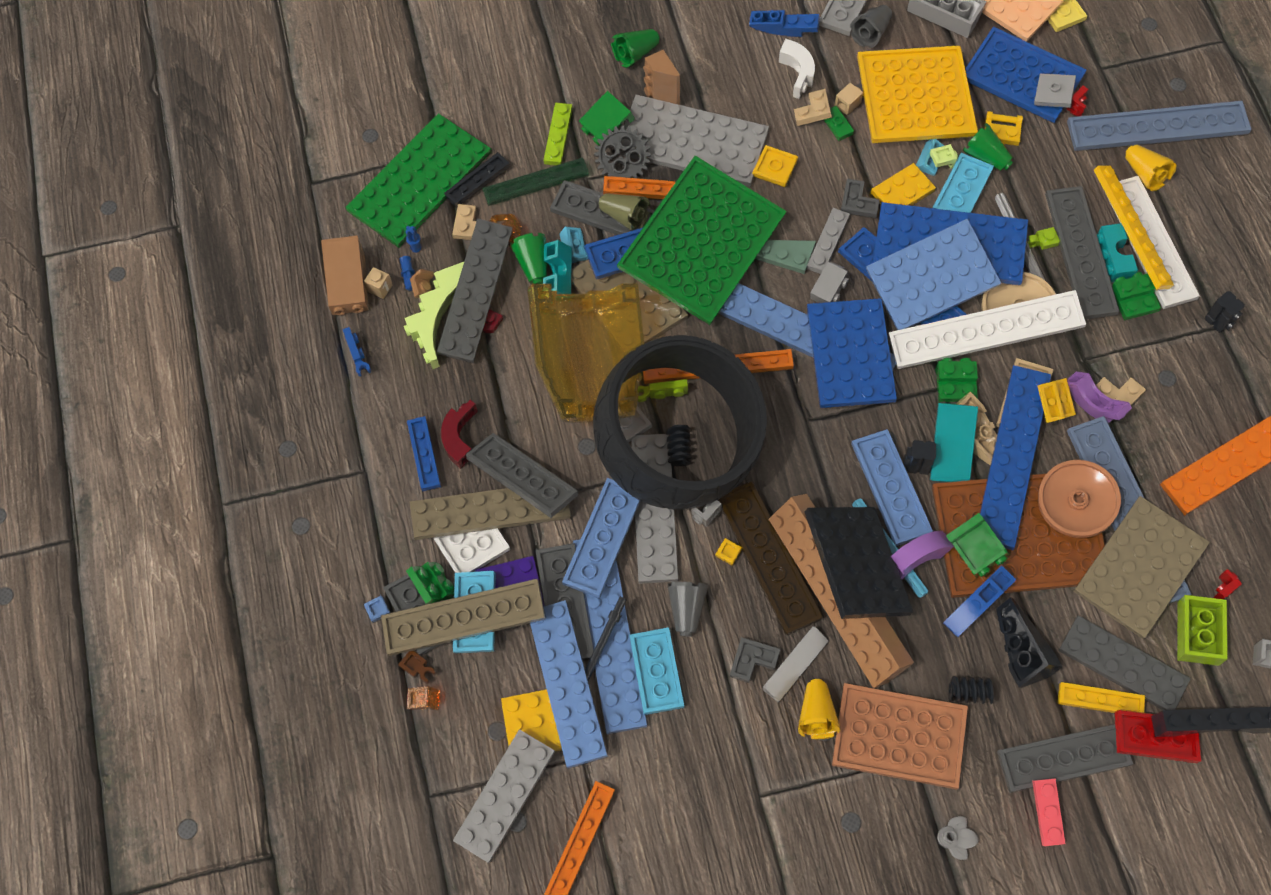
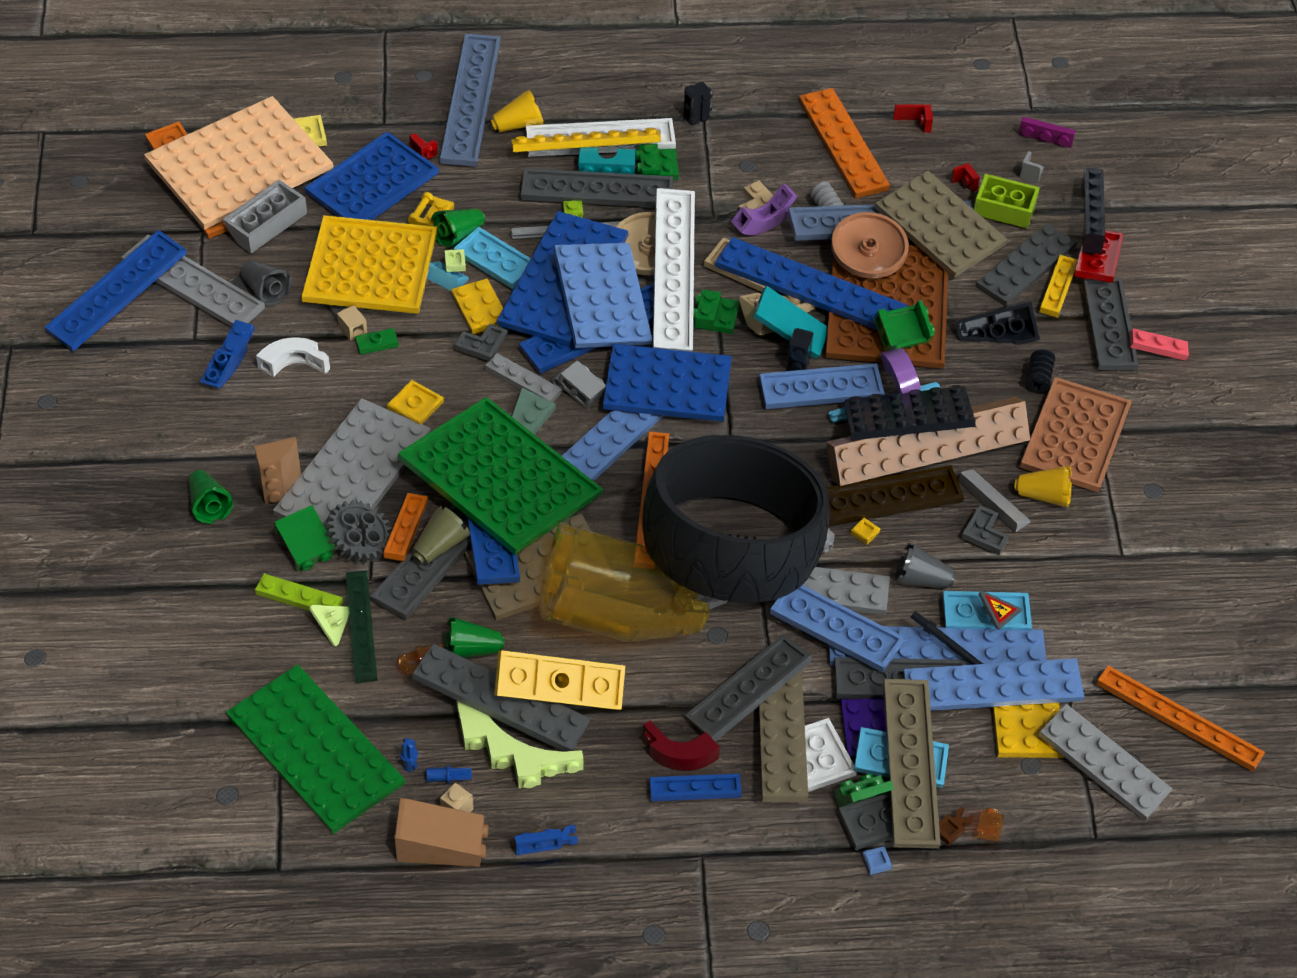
camera: 85 degrees left, 15 degrees down
medium nougat bracket [410,269,434,298] -> none
black plate [444,152,510,208] -> none
tan plate [452,204,477,240] -> none
teal arch [543,240,572,302] -> none
medium azure slope [560,227,588,263] -> none
tan plate [794,89,832,126] -> none
light grey plate [937,816,979,860] -> none
blue slope [943,565,1016,637] -> none
light grey plate [1034,73,1076,108] -> none
yellow slope [1037,378,1076,423] -> none
none -> yellowish green piece [309,605,351,647]
none -> yellow plate [494,651,625,710]
none -> light grey piece [811,181,844,207]
none -> piece [979,591,1022,630]

